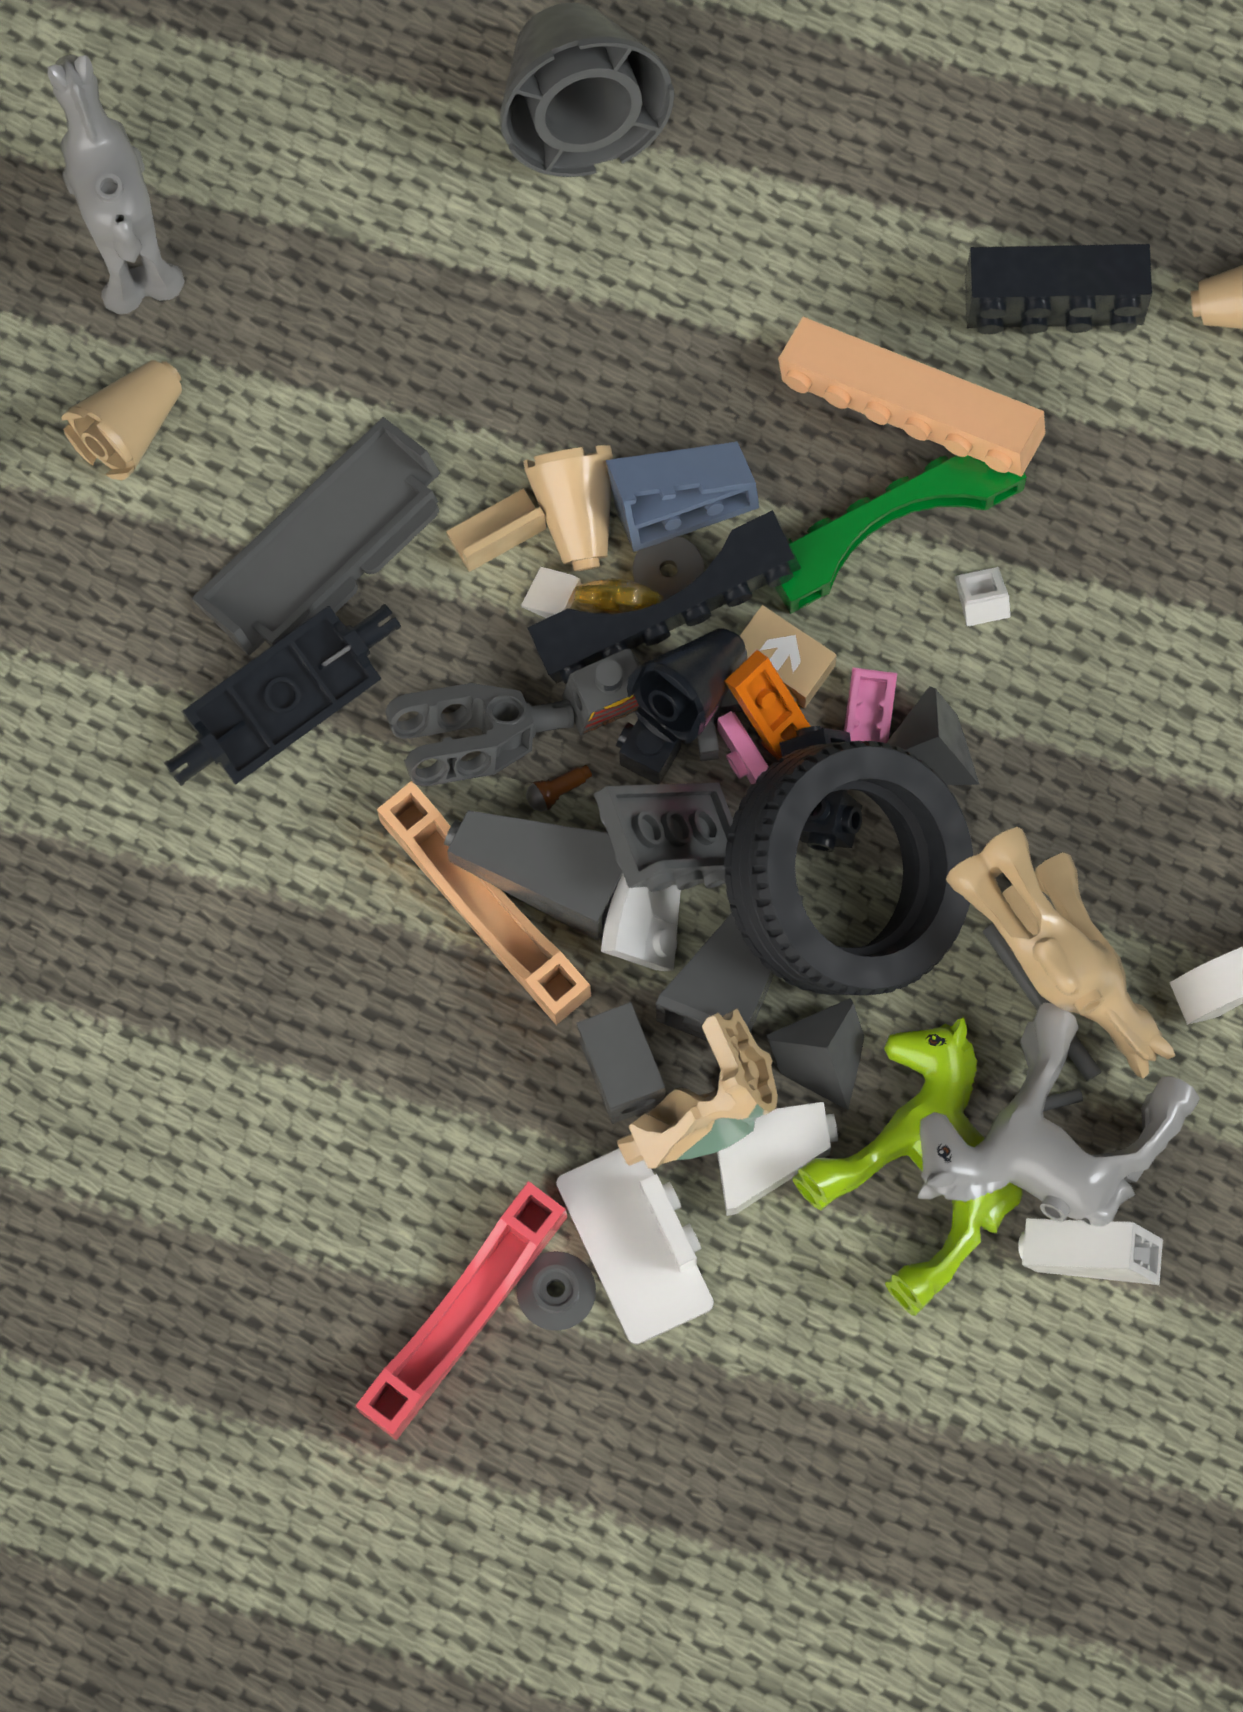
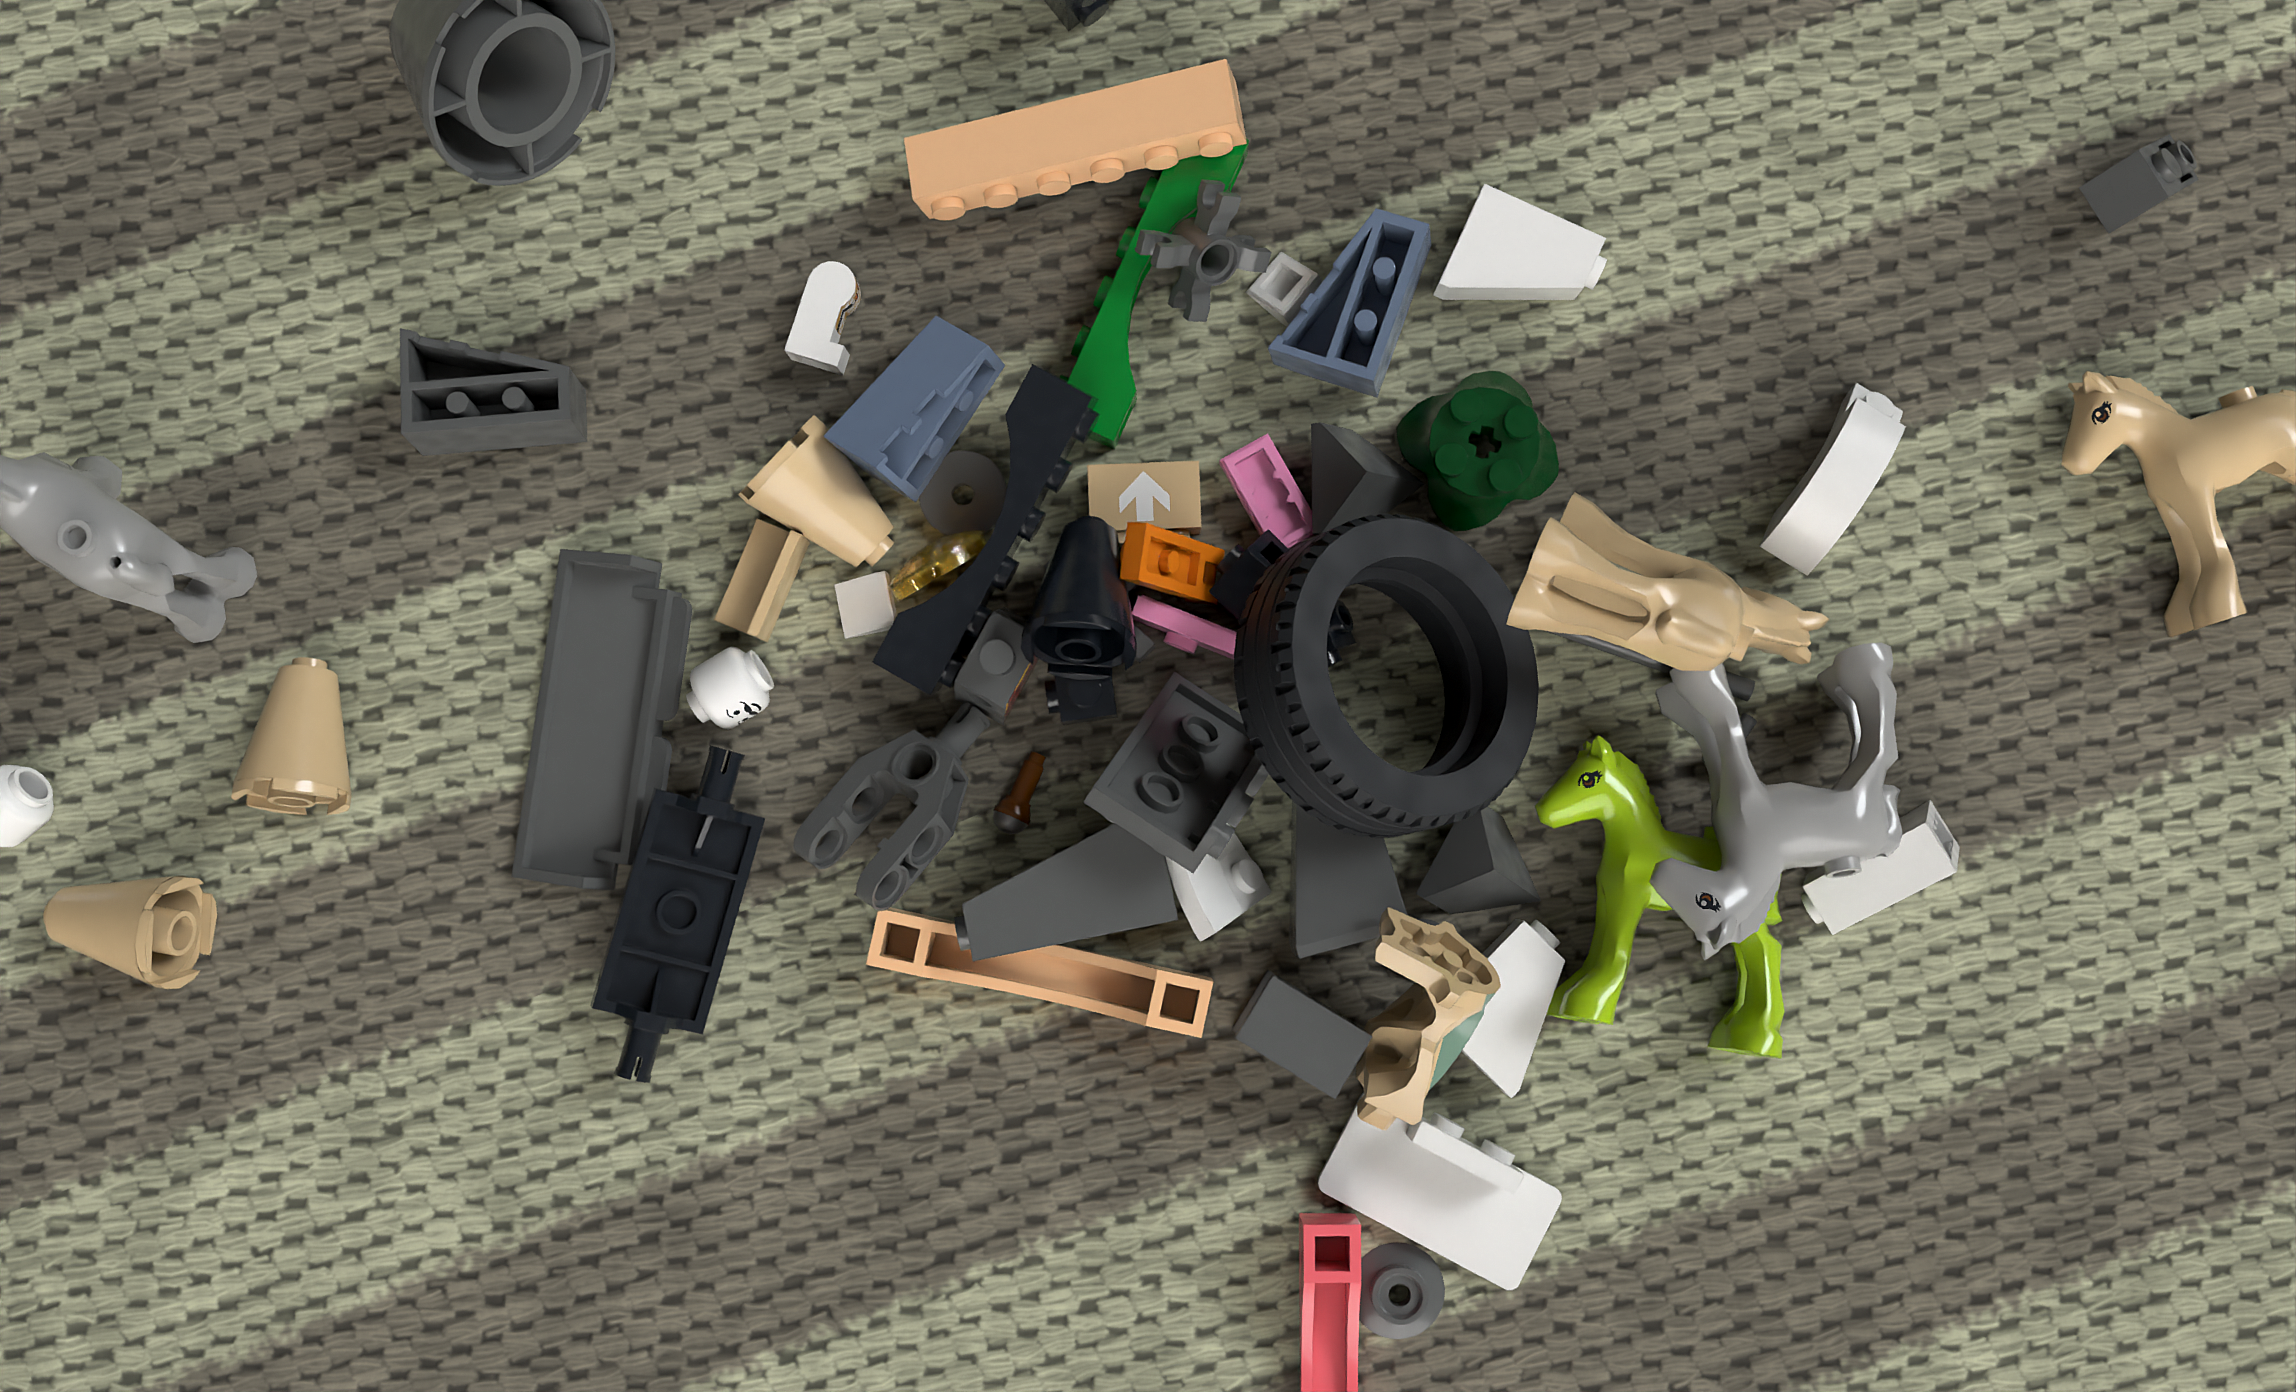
camera: 40 degrees left, 10 degrees up
none -> dark grey wedge [400,328,588,456]
none -> white head [686,647,774,730]
none -> white leg [784,261,861,375]
none -> dark grey pin [1135,179,1272,322]
none -> sand blue wedge [1268,208,1431,398]
none -> dark green brick [1396,371,1559,532]
none -> white slope [1433,184,1607,300]

